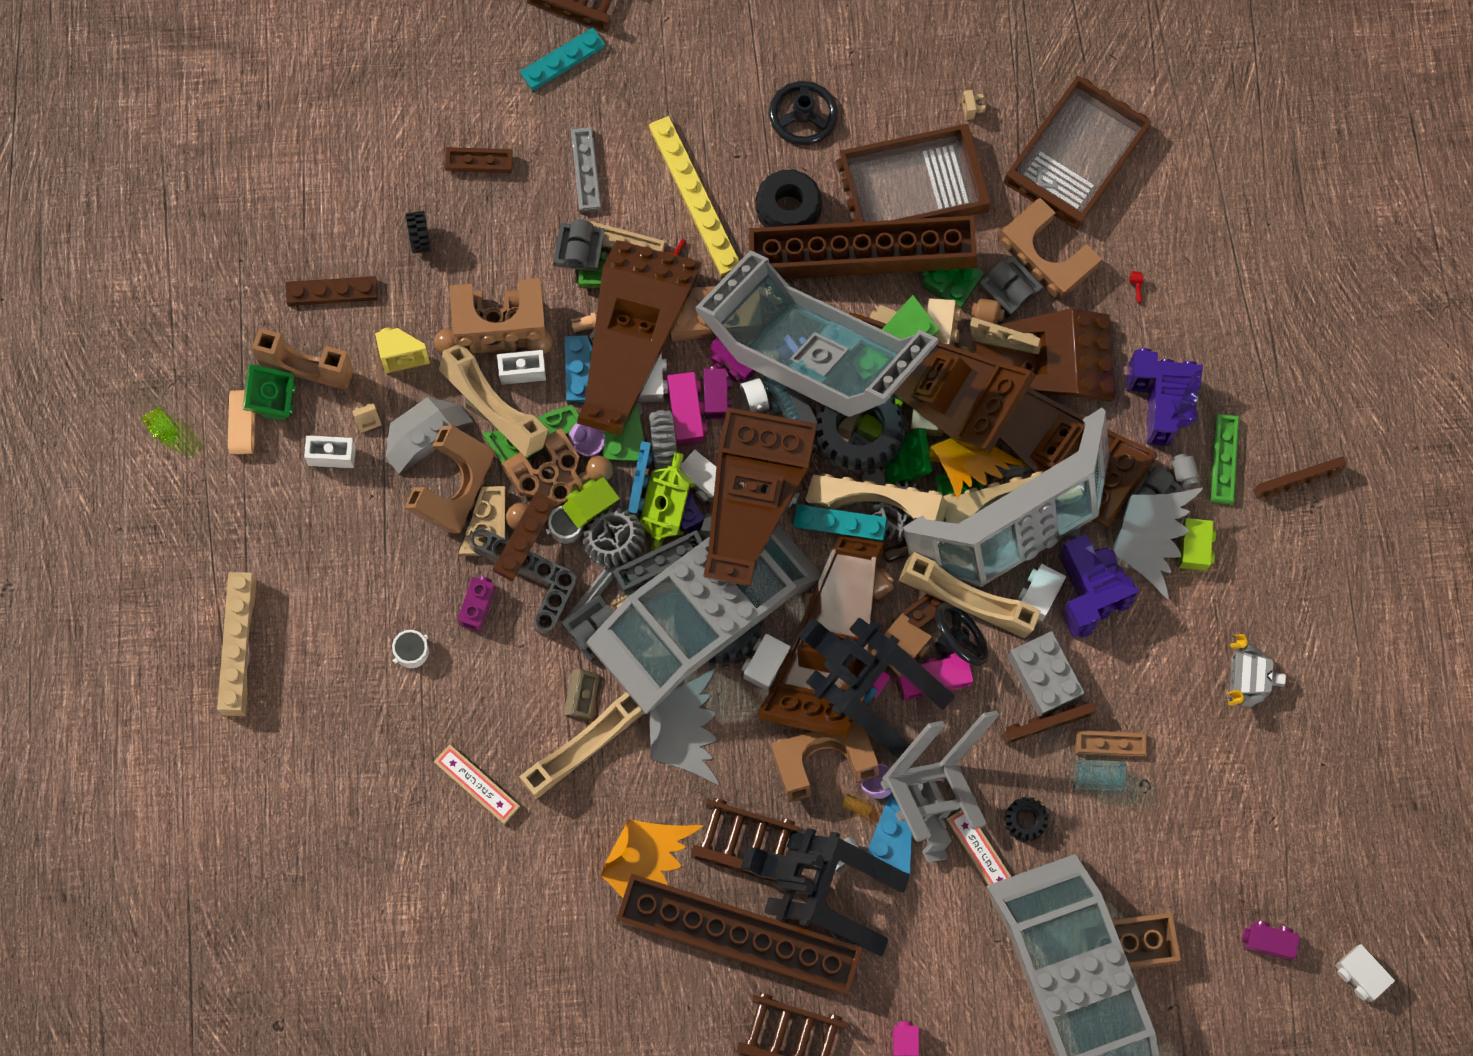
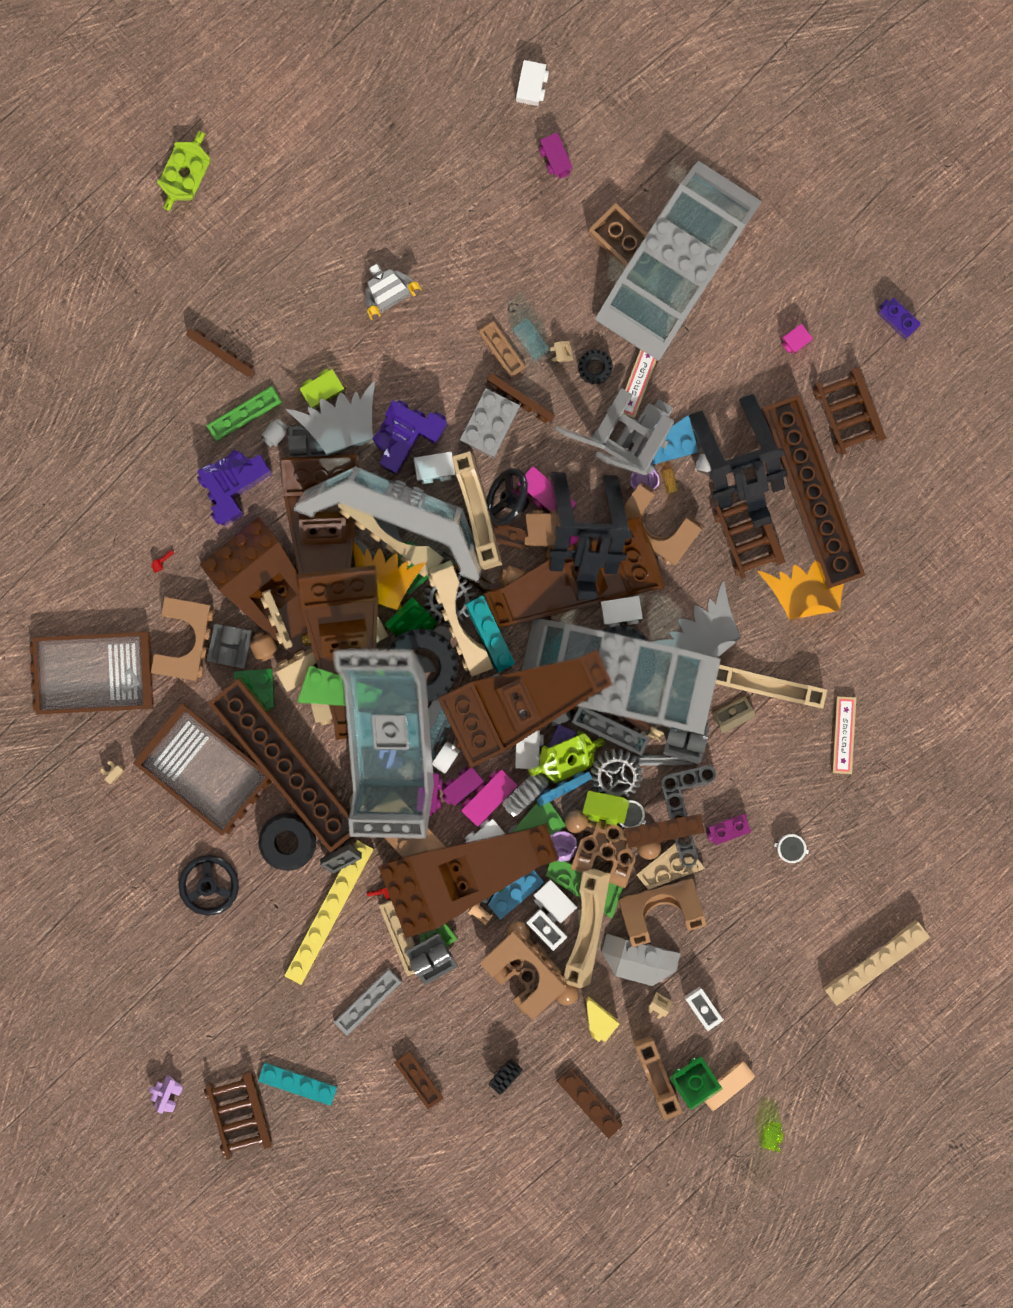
camera: 125 degrees left, 15 degrees up
none -> dark grey tile [320,837,362,873]
none -> white brick [533,879,577,924]
none -> tan tile [549,341,574,362]

